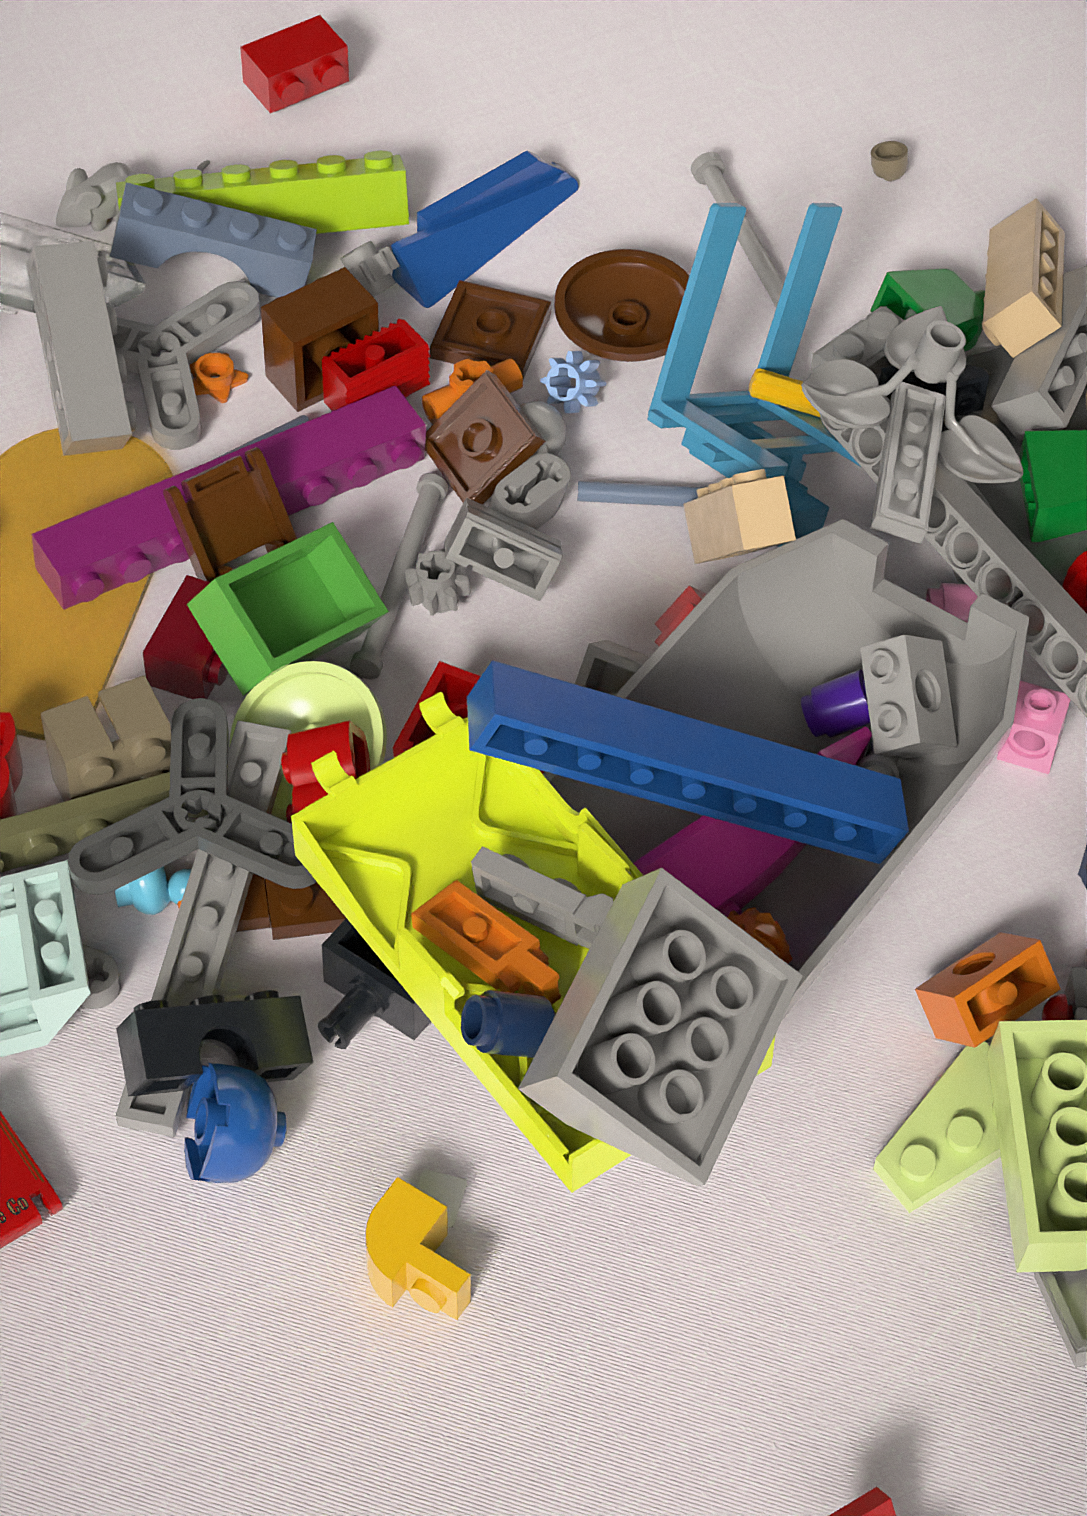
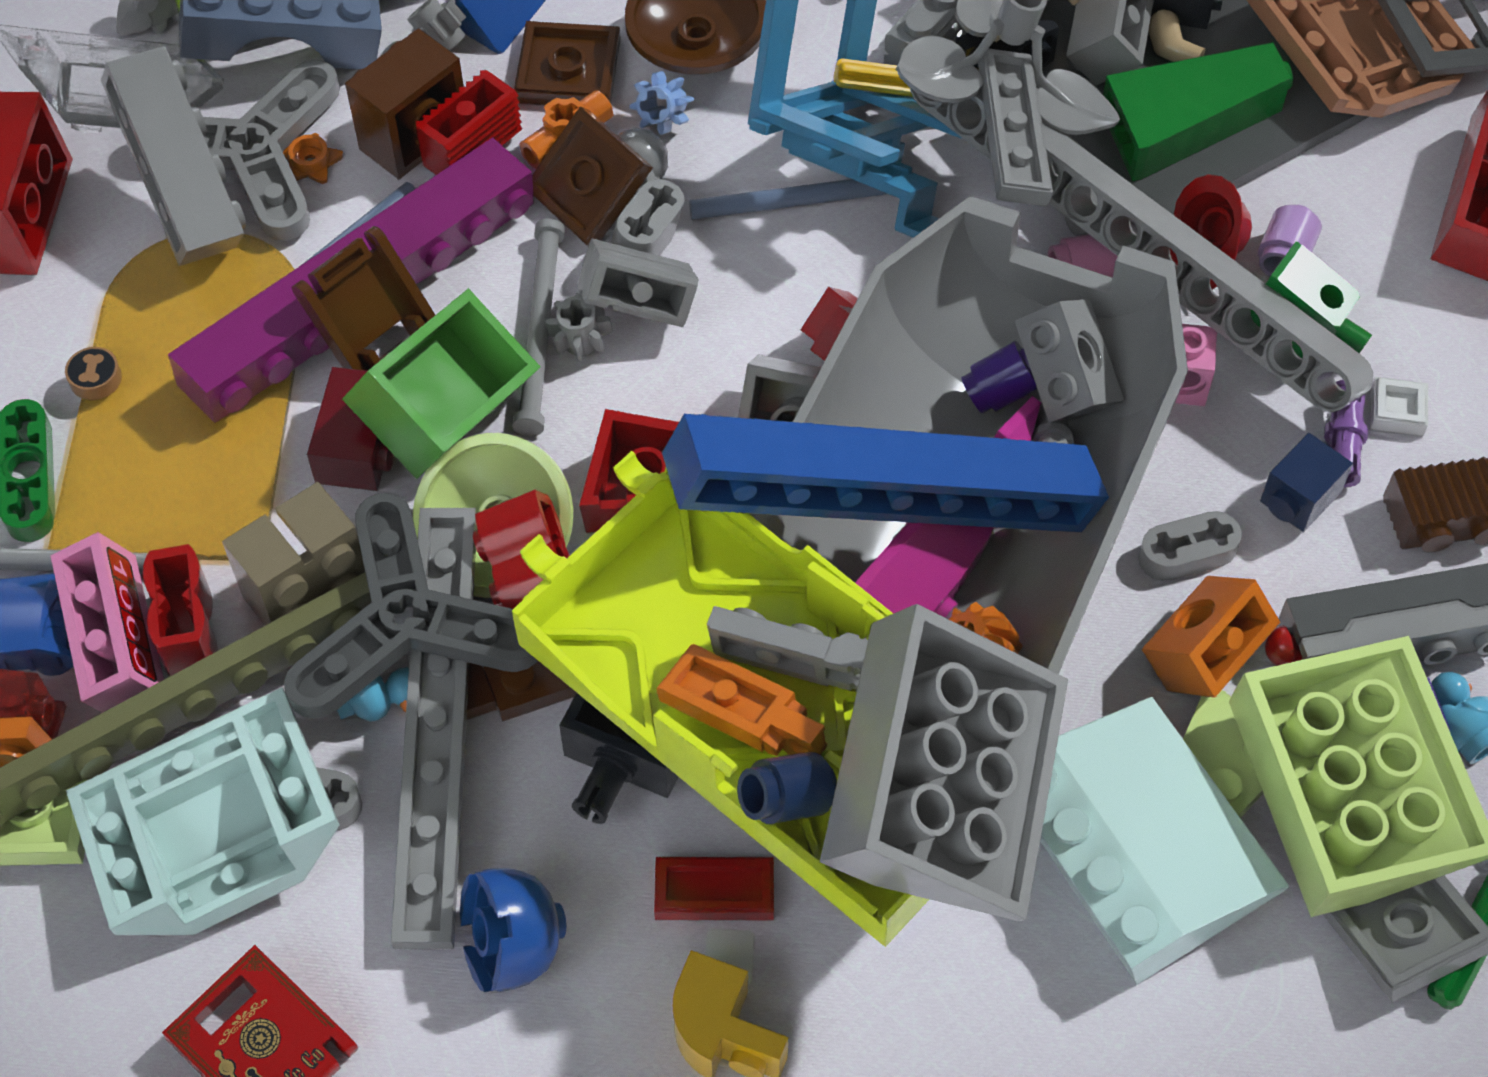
camera: 10 degrees left, 5 degrees up
black arch [116,990,314,1097] -> none
tan brick [683,469,796,564] -> none
none -> red tile [654,857,774,921]
none -> light aqua slope [1040,697,1289,985]
none -> light grey beam [1138,511,1242,581]

